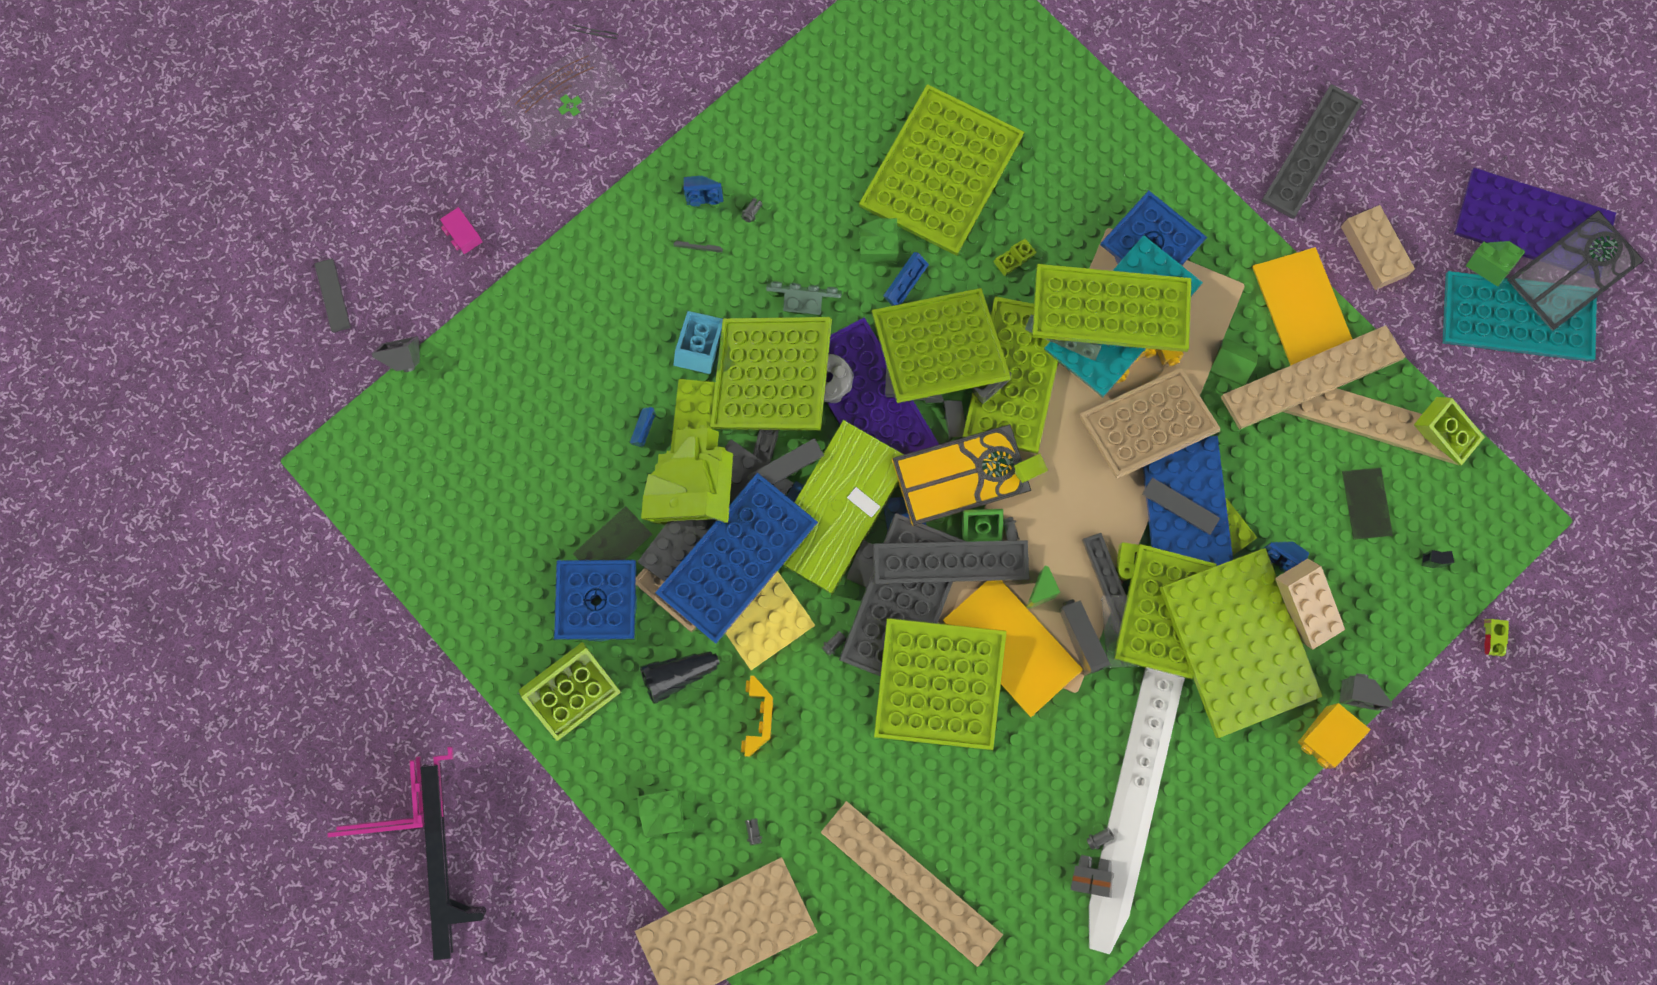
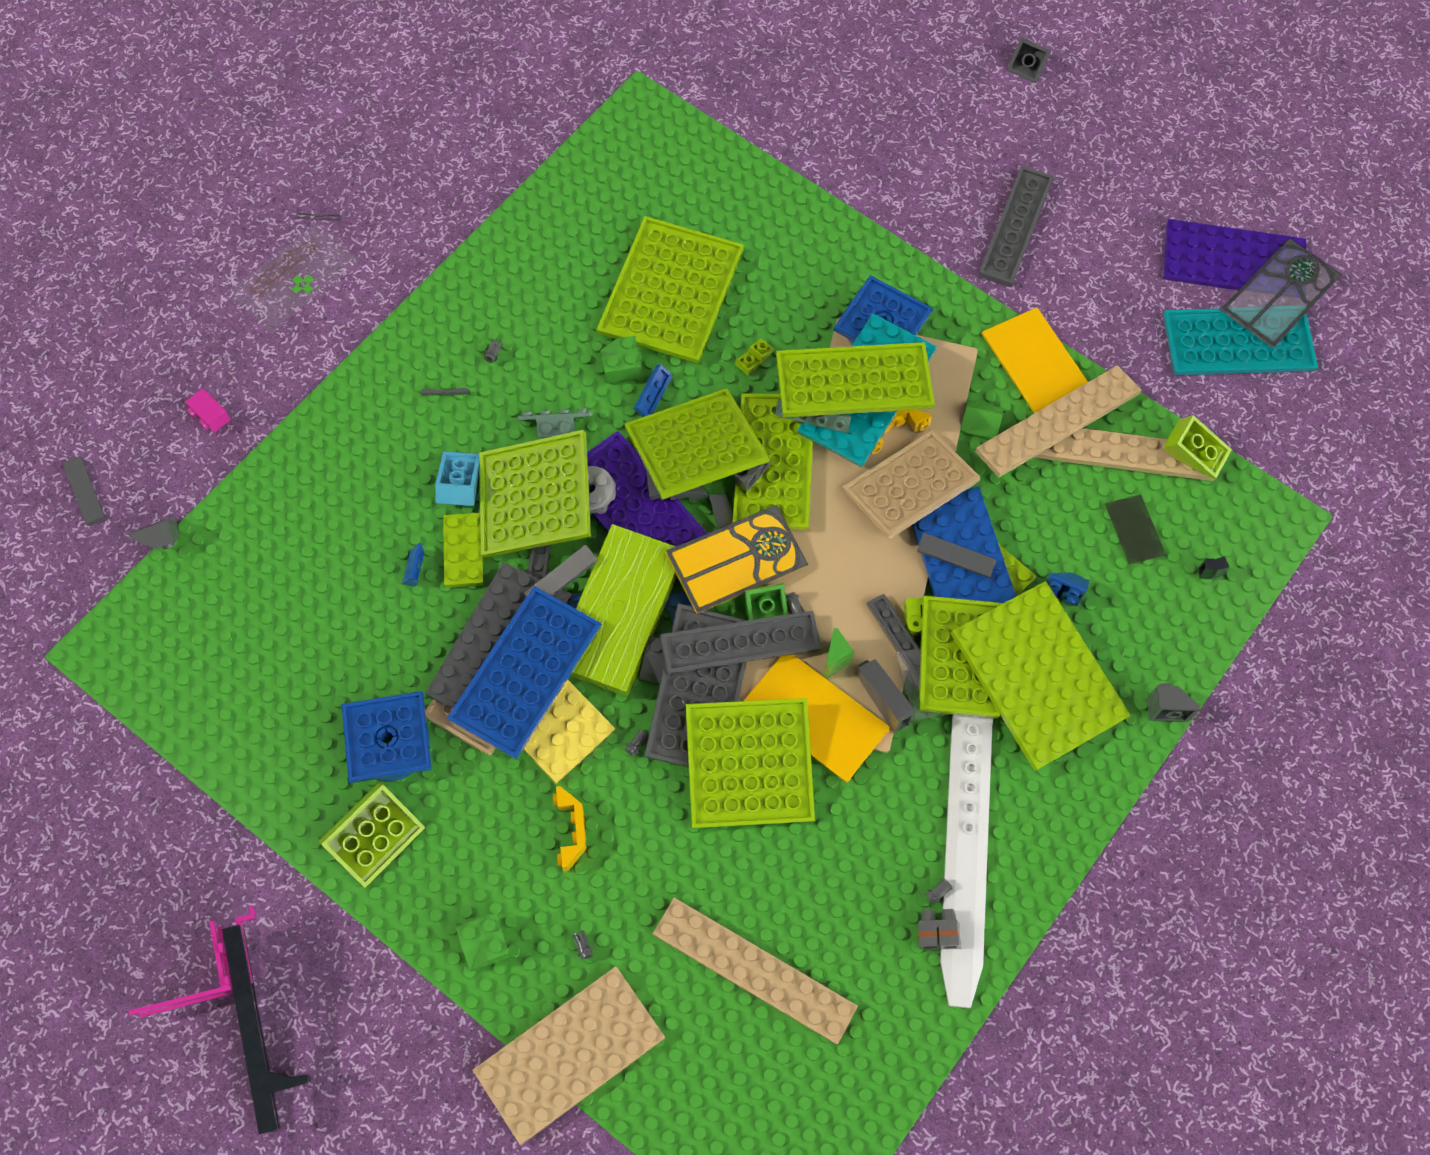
camera: 10 degrees left, 10 degrees down
clear smoke piece [573,506,653,560] -> none
black cone [640,651,720,704] -> none
lime panel [641,425,733,526] -> none
blue slope [684,176,724,206] -> none
white sticker [847,487,880,518] -> none
lime slope [1014,454,1049,483] -> none
tan brick [1275,559,1345,650] -> none
yellow slope [1297,703,1371,769] -> none
tan brick [1341,205,1415,290] -> none
bright green slope [1466,241,1525,286] -> none
lime leg [1484,619,1509,657] -> none

